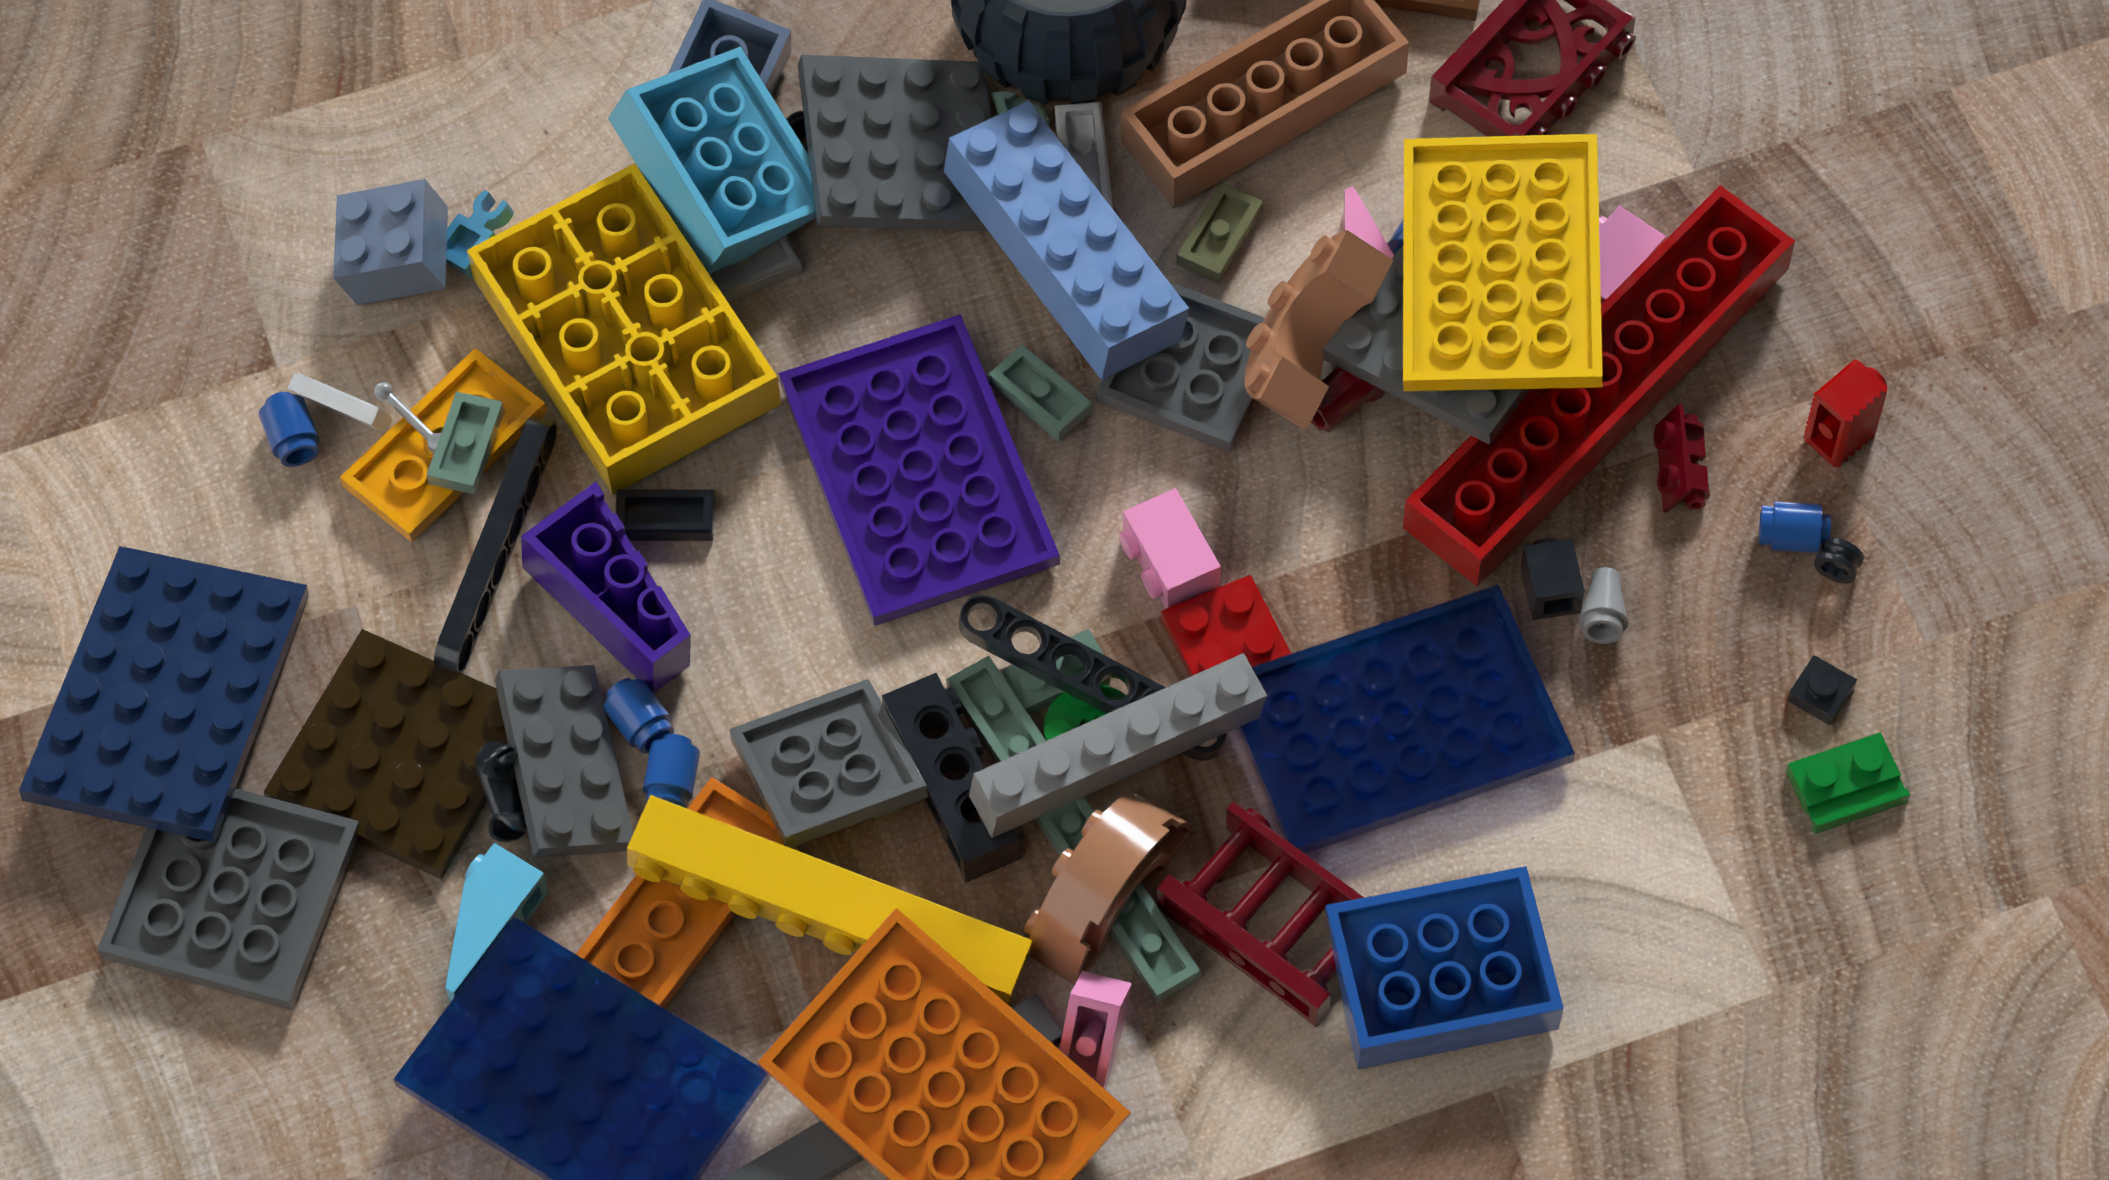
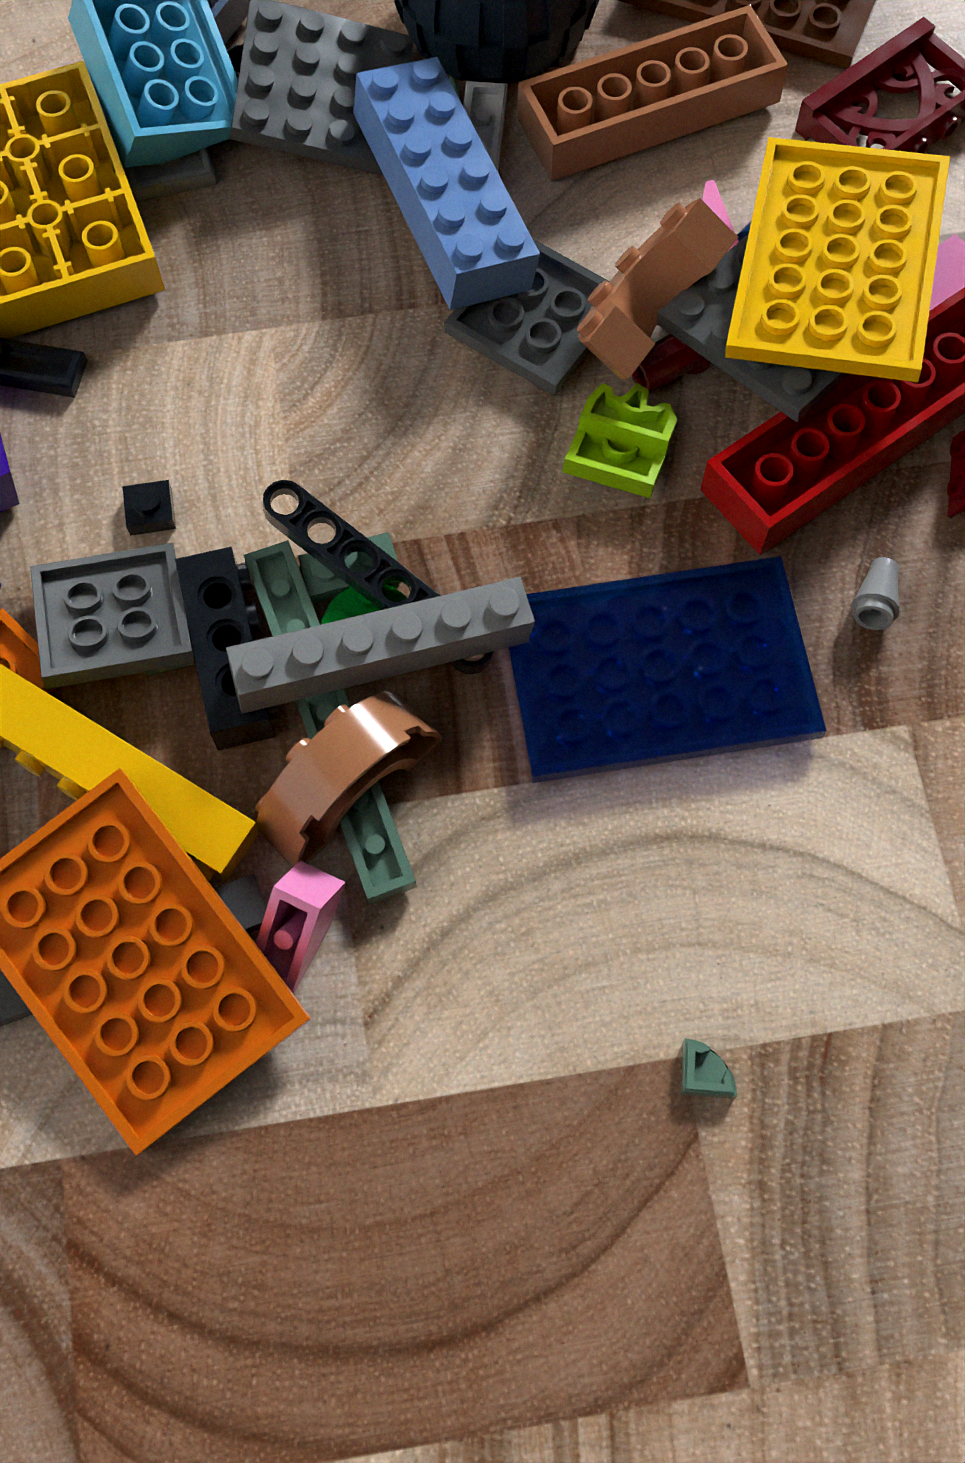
camera: 10 degrees right, 5 degrees up
dark purple plate [778,314,1060,626] -> none
sand green plate [988,344,1092,442] -> none
bright pink brick [1119,488,1221,609] -> none
dark red fence [1156,801,1370,1028] -> none
red plate [1161,574,1293,678] -> none
olive plate [1177,182,1263,283] -> none
blue slope [1325,866,1564,1069] -> none
black brick [1520,538,1585,621] -> none
none -> black plate [122,480,176,536]
none -> lime plate [562,382,677,499]
none -> sand green tile [681,1038,737,1099]

